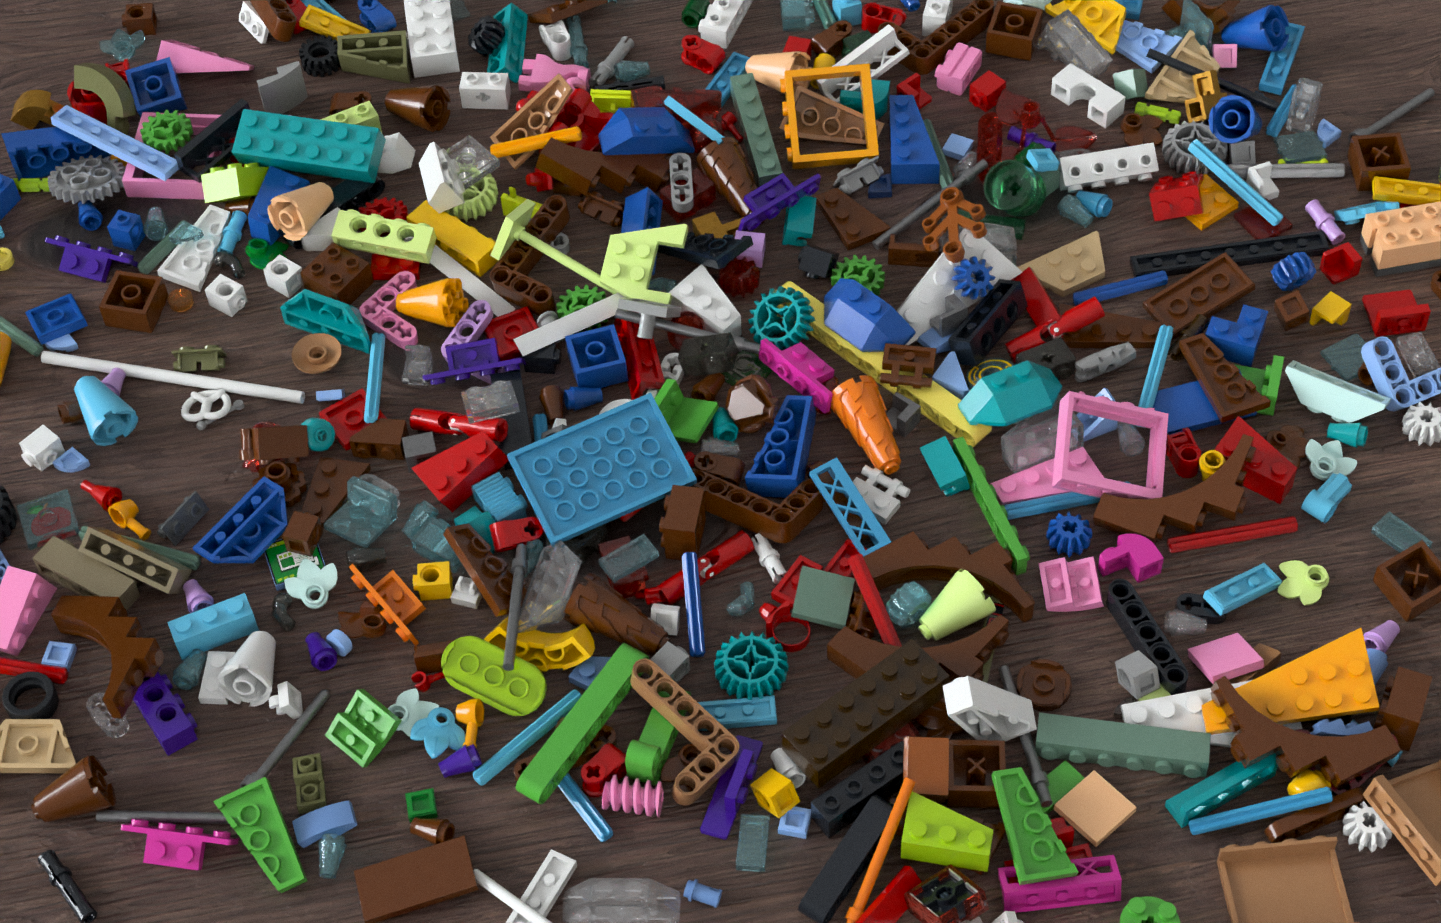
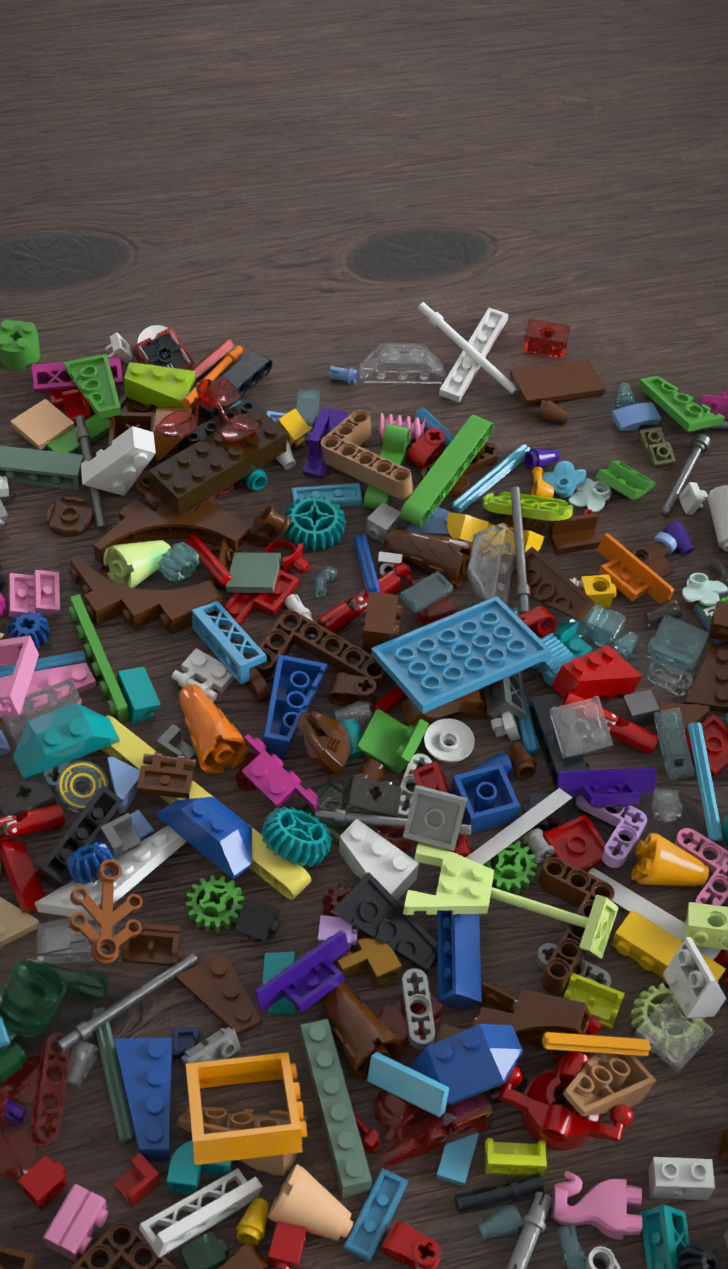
camera: 170 degrees right, 0 degrees up
green tile [405,788,438,823] -> none
light blue tile [942,133,973,162] -> none
none -> clear red plant [154,376,260,442]
none -> reddish brown piece [250,506,291,547]
none -> clear light blue plate [653,707,695,781]

